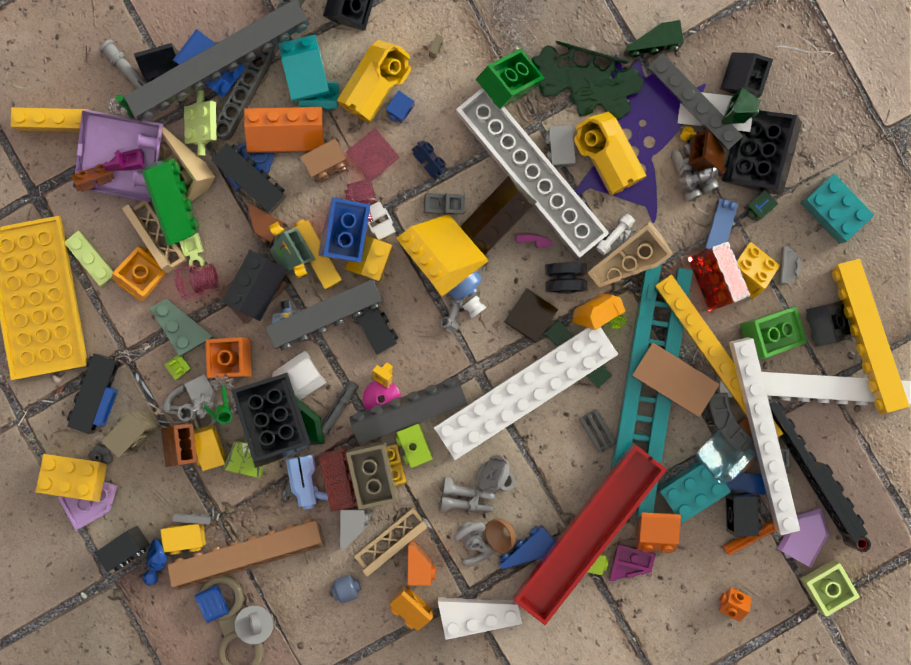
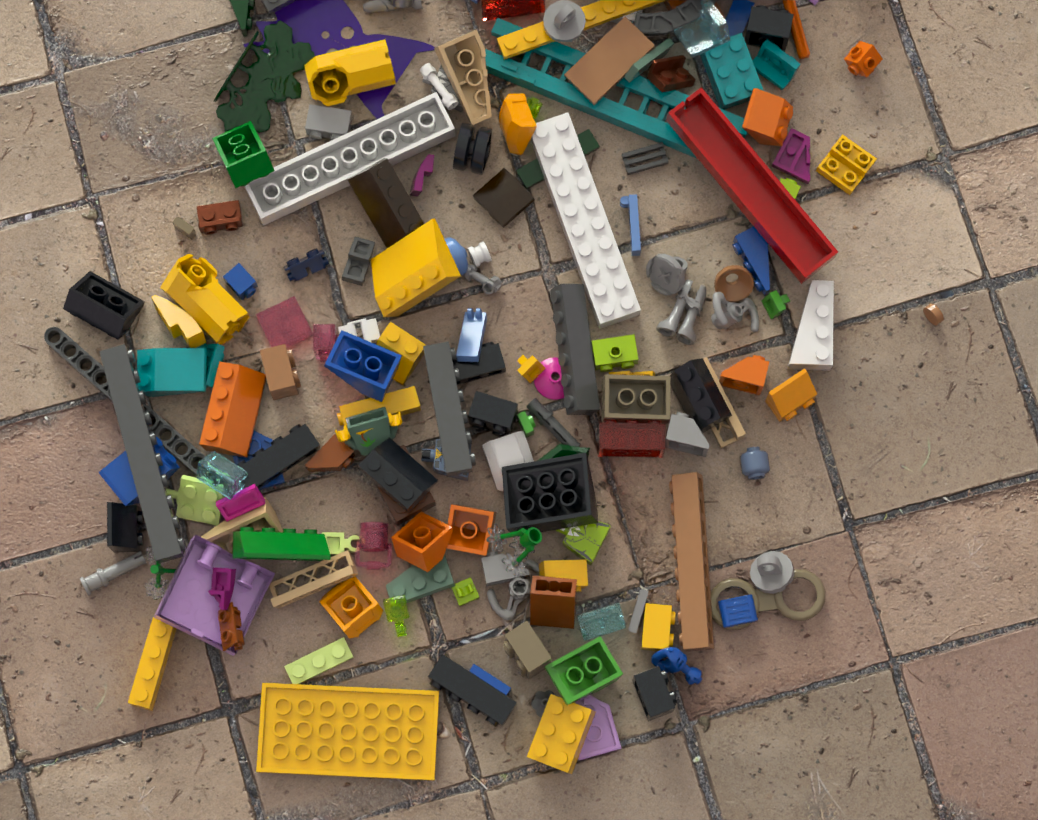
camera: 80 degrees left, 10 degrees down
light blue piece [282,454,330,510] -> none
none -> yellow slope [151,295,206,348]
none -> copper bracket [196,200,243,235]
none -> clear light blue hinge [197,451,248,499]
none -> dark pink tile [216,484,265,522]
none -> clear neon green plate [383,595,410,637]
none -> orange slope [391,511,453,572]
none -> medium blue hinge [456,308,487,362]
none -> black brick [468,391,518,437]
none -> bright green plate [517,411,536,438]
none -> light grey tile [543,0,586,43]
none -> bright green slope [544,636,623,705]
none -> clear light blue hinge [577,603,626,641]
none -> medium blue hinge [620,194,641,256]
none -> sand green tile [624,38,674,83]
none -> copper bracket [647,55,696,92]
none -> black slope [670,358,732,434]
none -> teal bracket [752,39,801,90]
none -> bright green tile [762,290,790,319]
none -> yellow slope [816,134,877,195]

